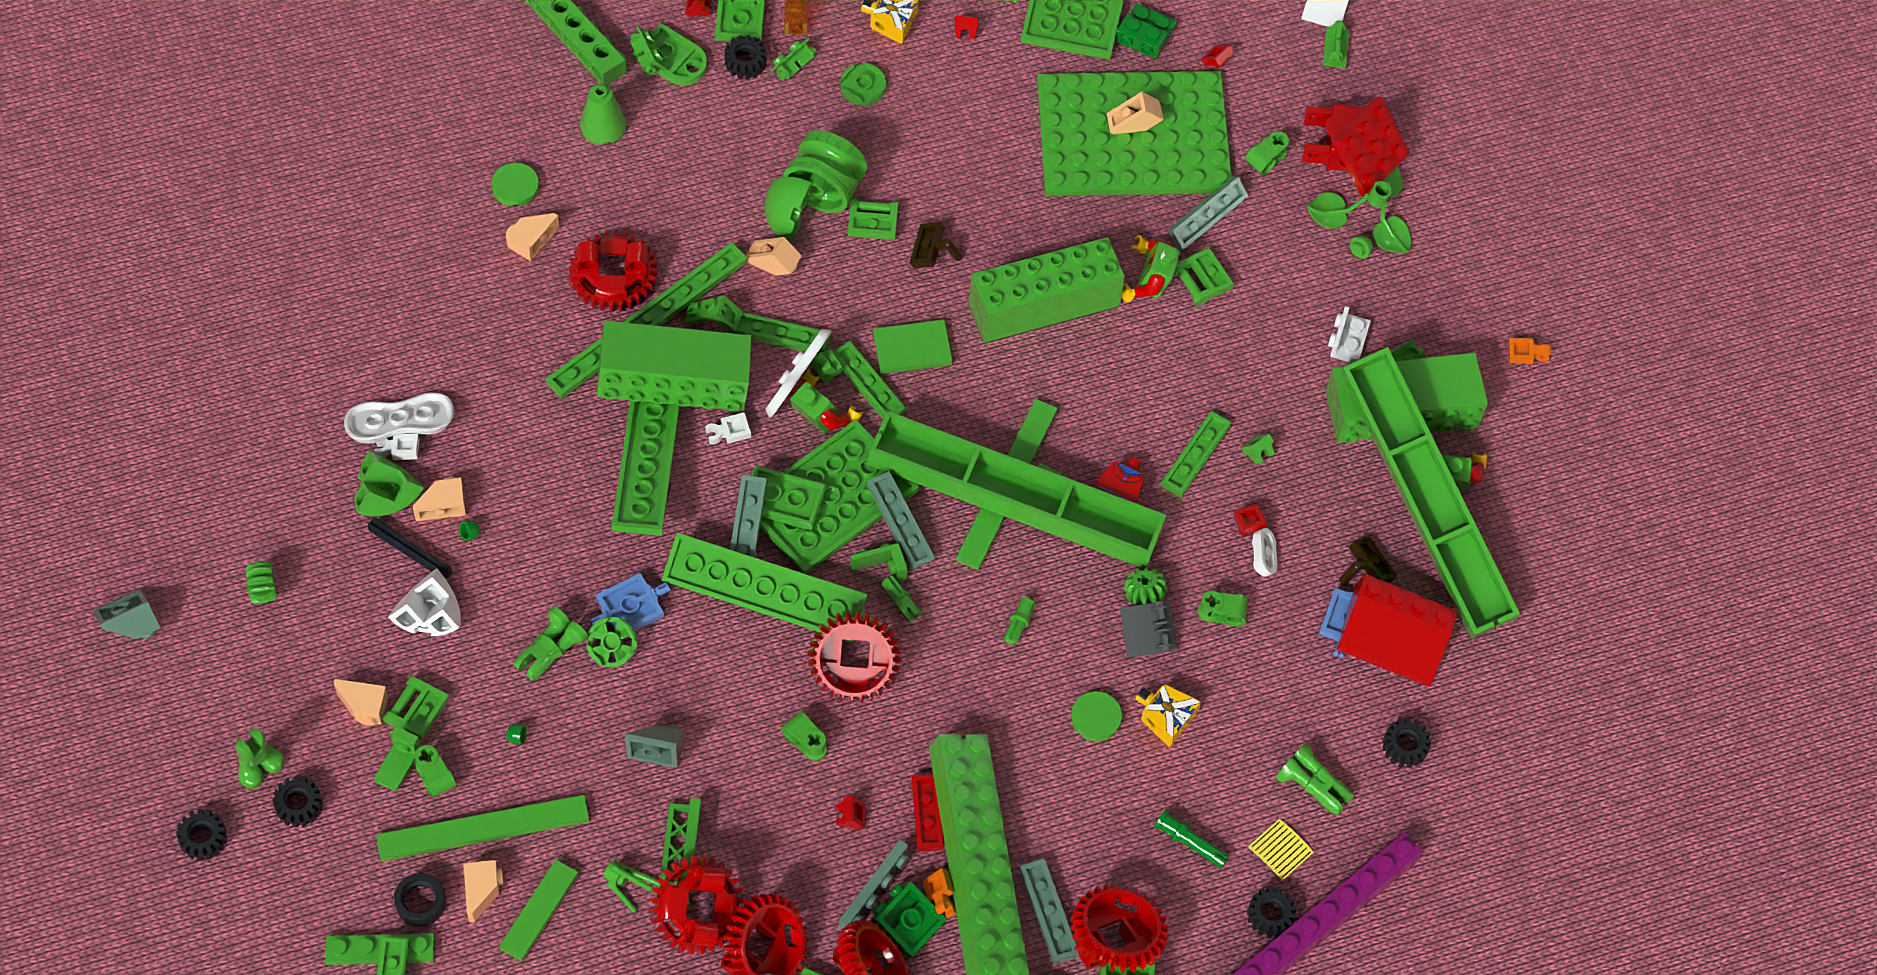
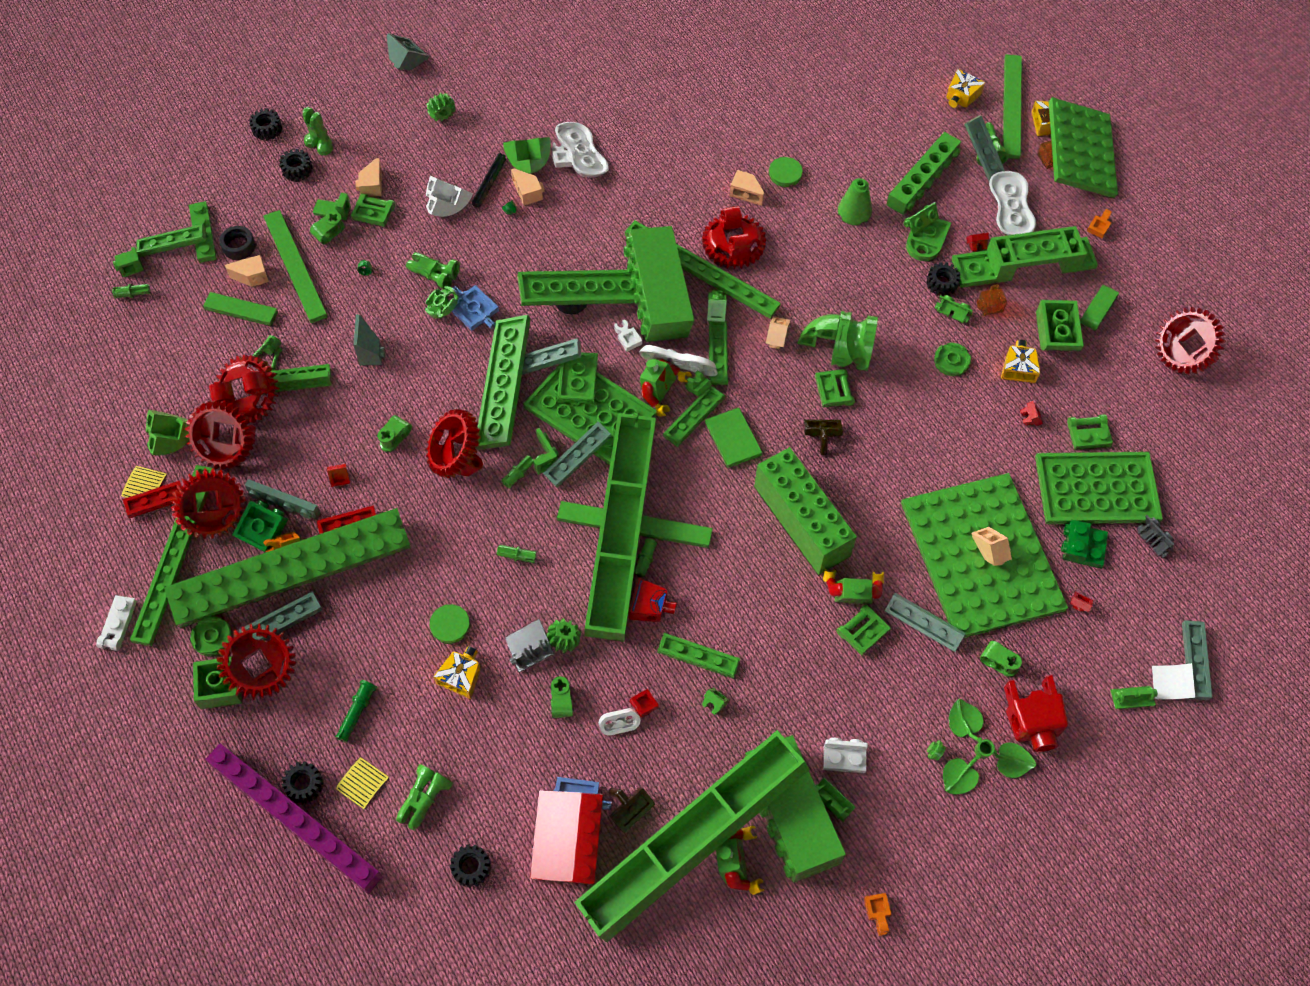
camera: 80 degrees right, 0 degrees up
red plate [1333,97,1409,196] -> none

